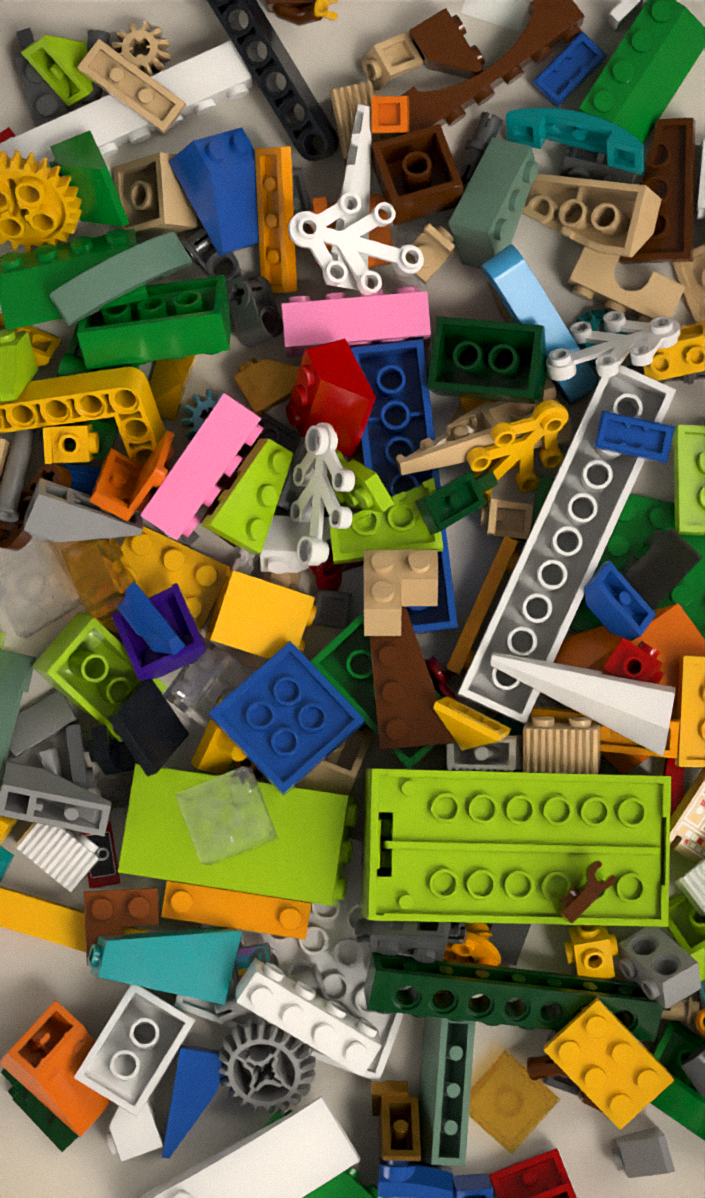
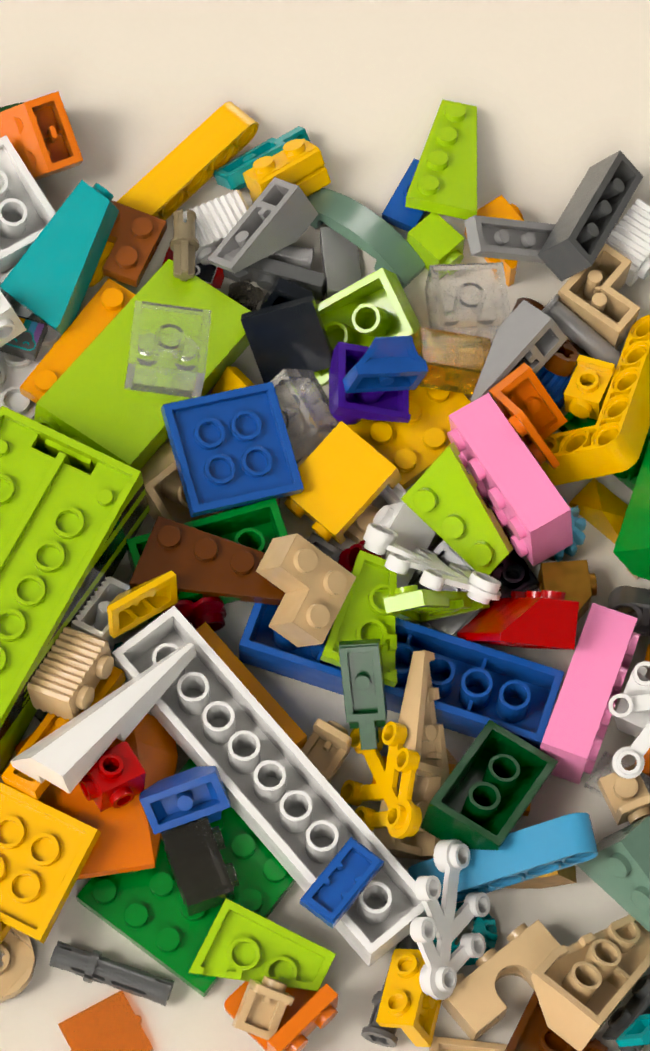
camera: 110 degrees right, 20 degrees down
none -> dark tan axle [170,209,199,281]

